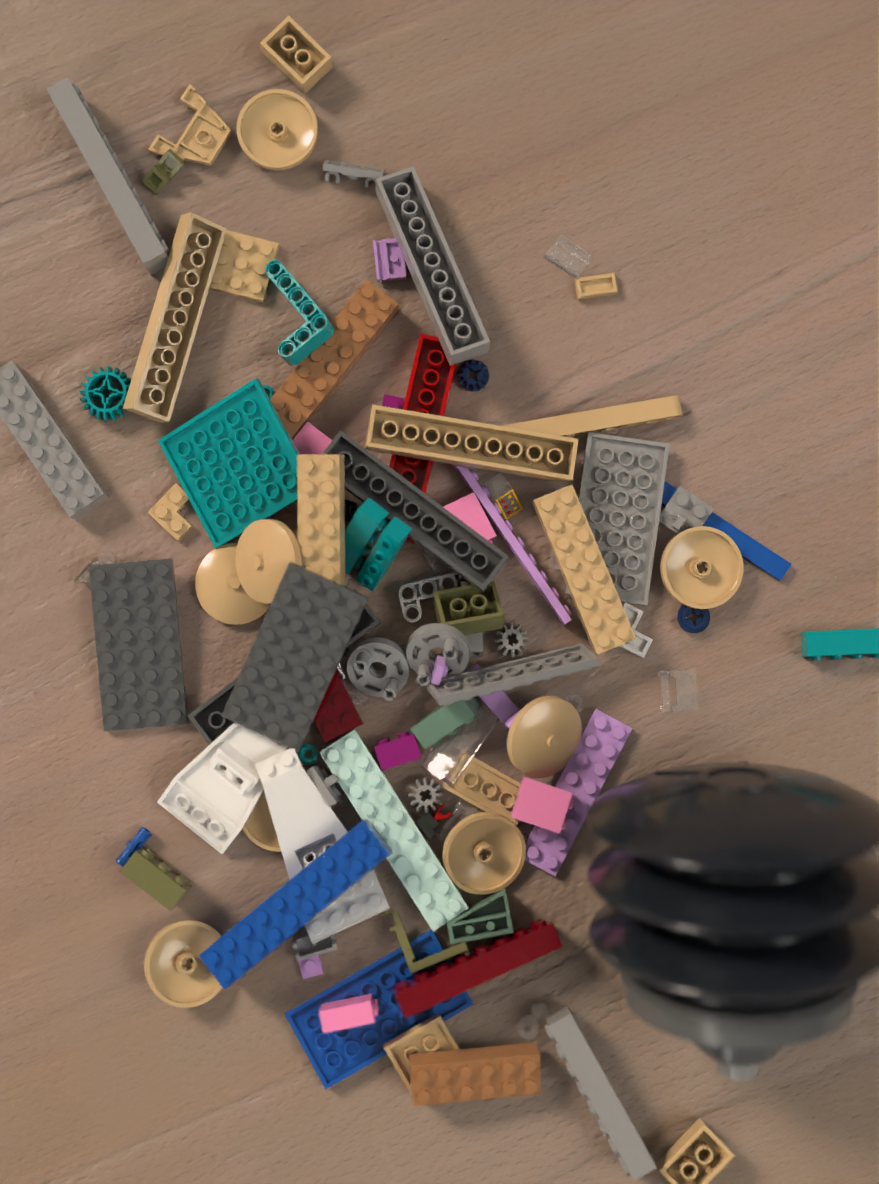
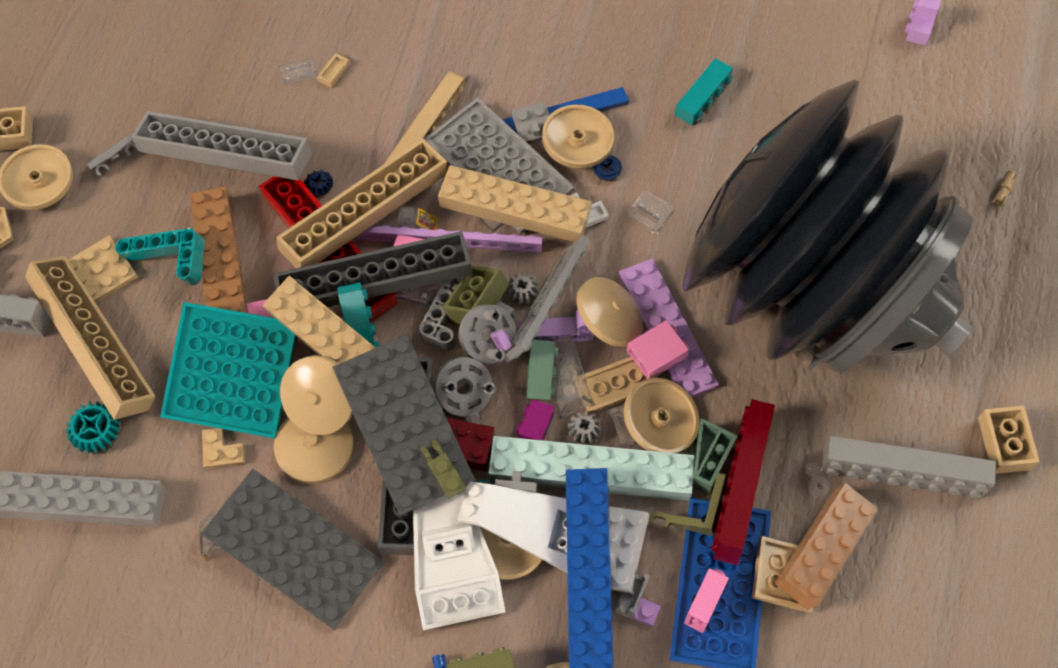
camera: 45 degrees left, 20 degrees down
teal brick [356,517,412,591] -> none
lavender plate [373,238,406,282] -> none
pearl dark grey piece [415,804,451,839] -> none
none -> olive hinge [420,439,466,499]

